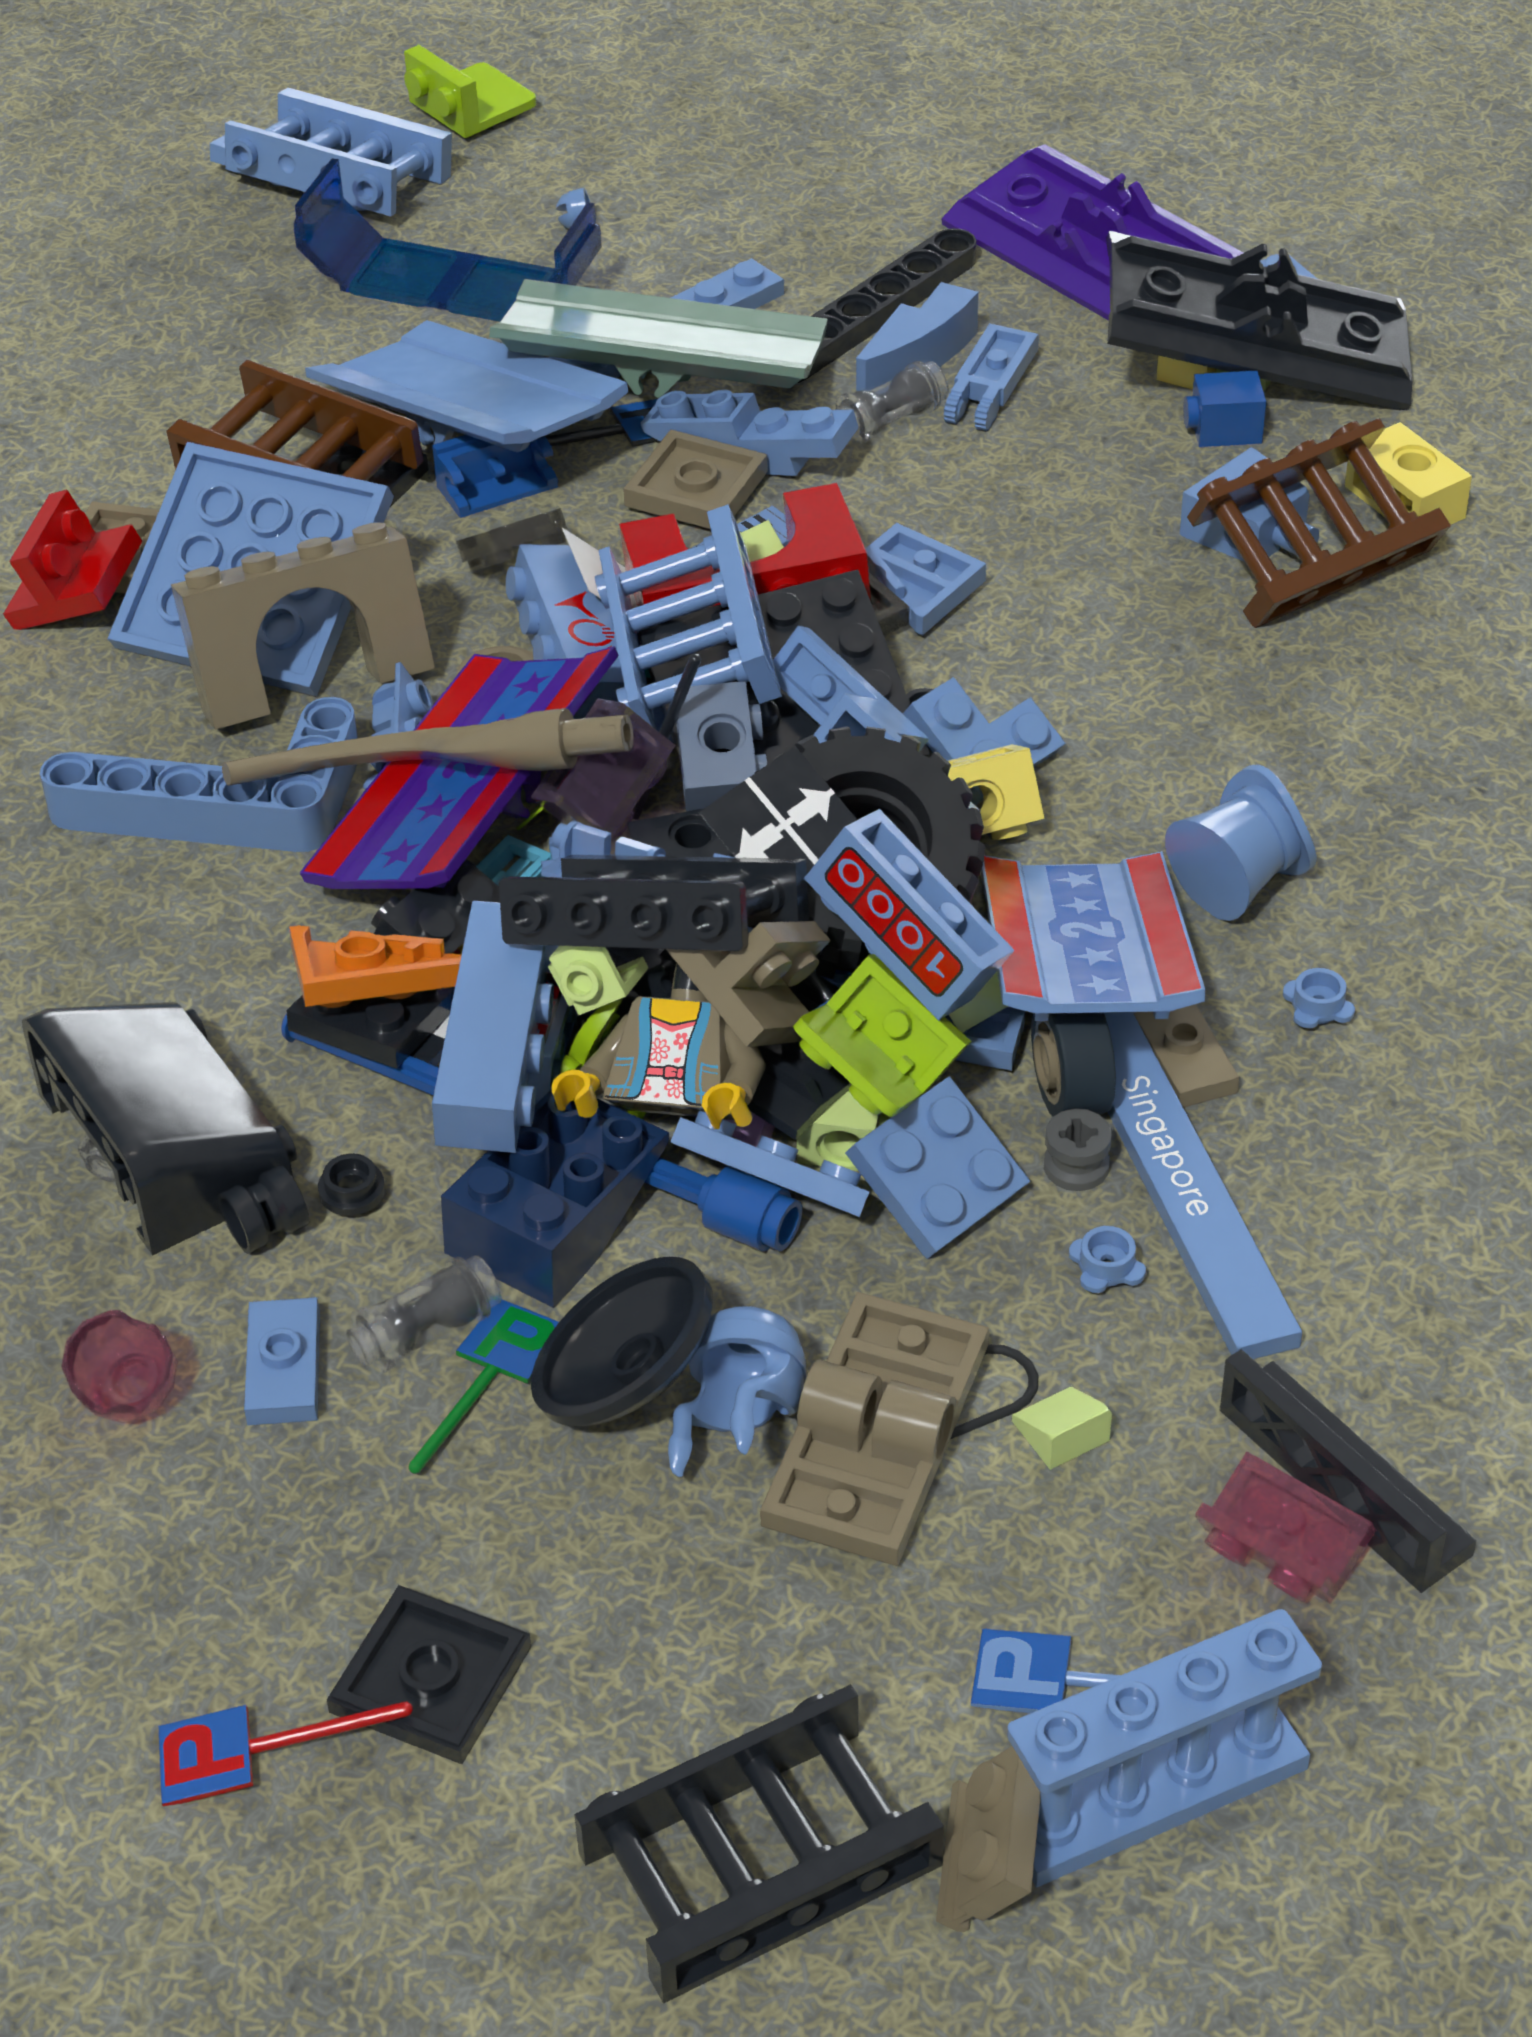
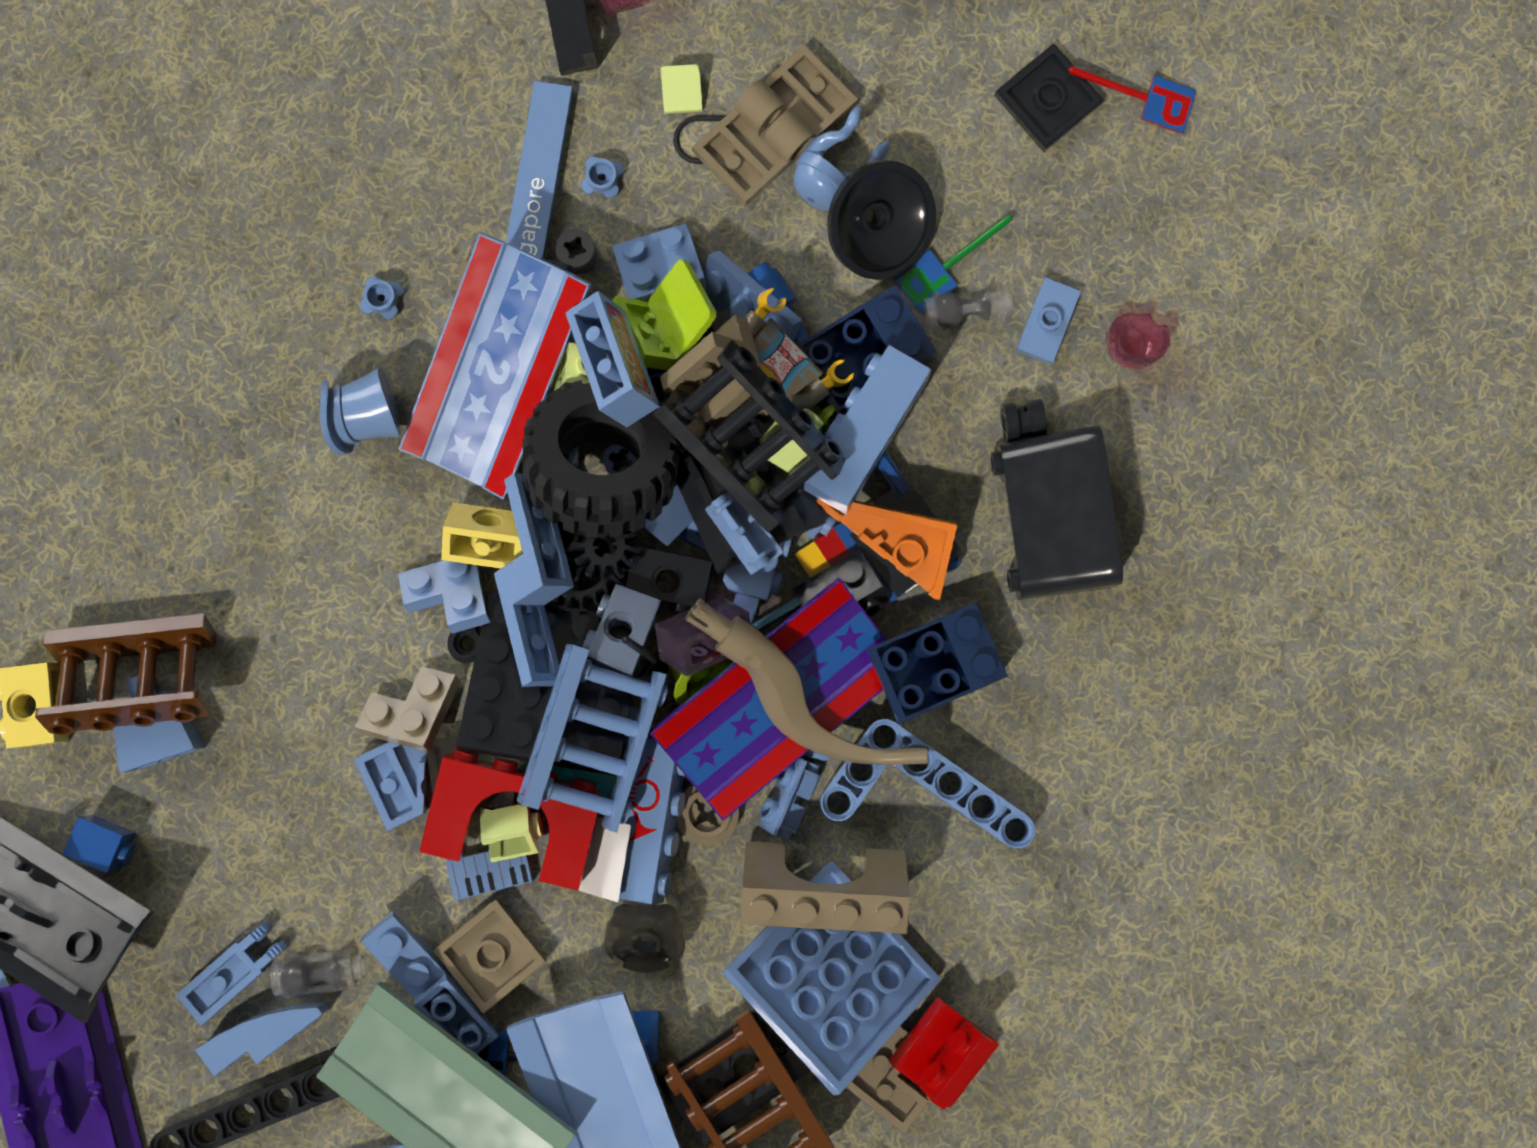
camera: 155 degrees left, 40 degrees up
black plate [318,1153,385,1216] -> none
black sticker [699,746,857,874] -> none
none -> plate [355,666,461,752]
none -> dark blue slope [866,603,1008,724]

